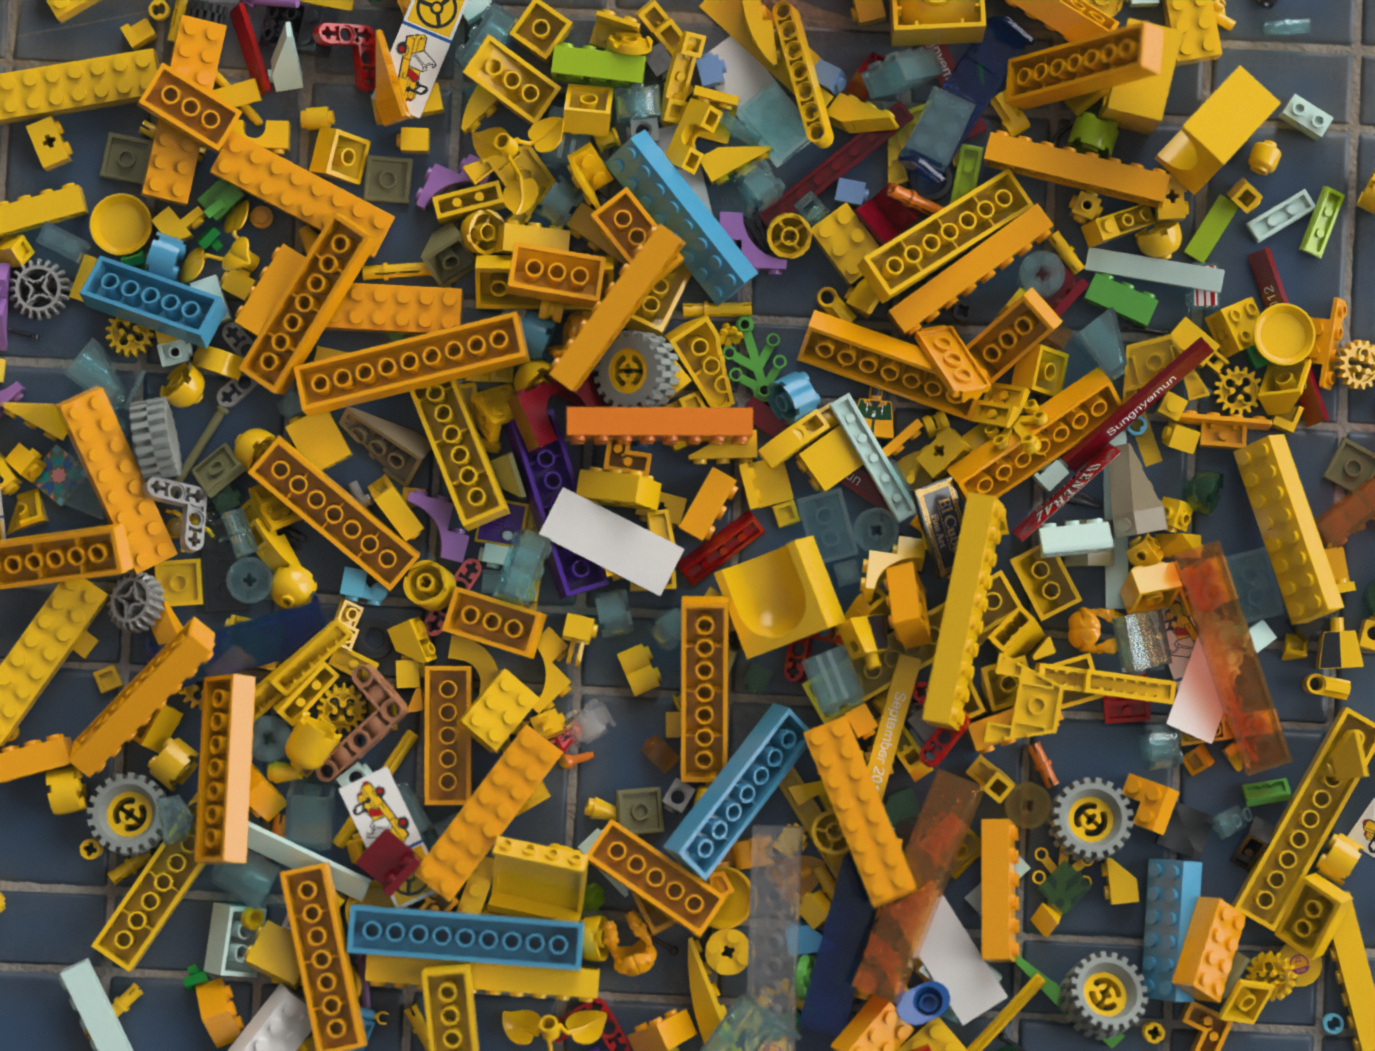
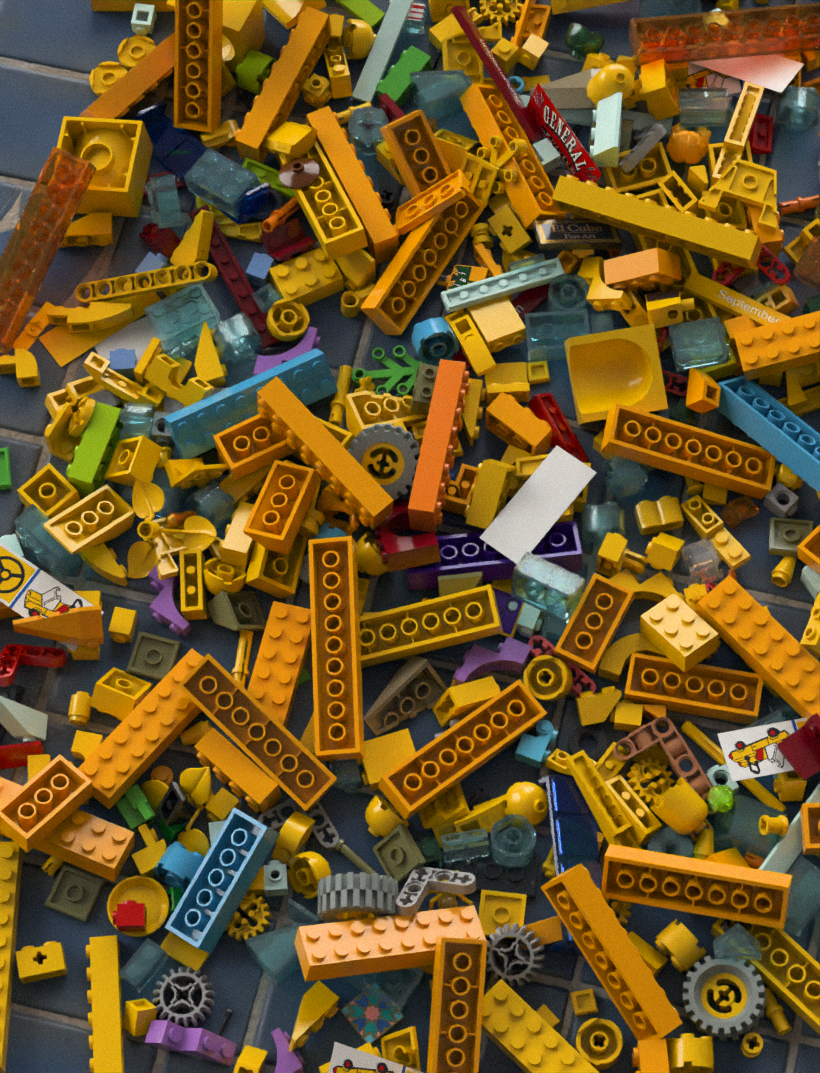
camera: 75 degrees left, 20 degrees down
yellow brick [4,442,47,483] -> none
yellow bracket [468,383,516,444] -> none
none -> red brick [113,900,147,932]
none -> black slope [157,782,197,827]
none -> orange piece [166,511,197,528]
none -> yellow slope [263,122,318,162]
none -> reddish brown dish [279,157,320,189]
none -> olive brick [410,363,438,415]
none -> yellow brick [575,1018,623,1071]
none -> yellow cylinder [587,64,635,109]
none -> light grey beam [619,123,667,173]
none -> yellow brick [645,532,685,571]
none -> yellow slope [680,494,751,571]
none -> light orange slope [685,367,721,414]
none -> clear neon green gear [707,785,735,812]
none -> yellow bush [758,815,789,836]

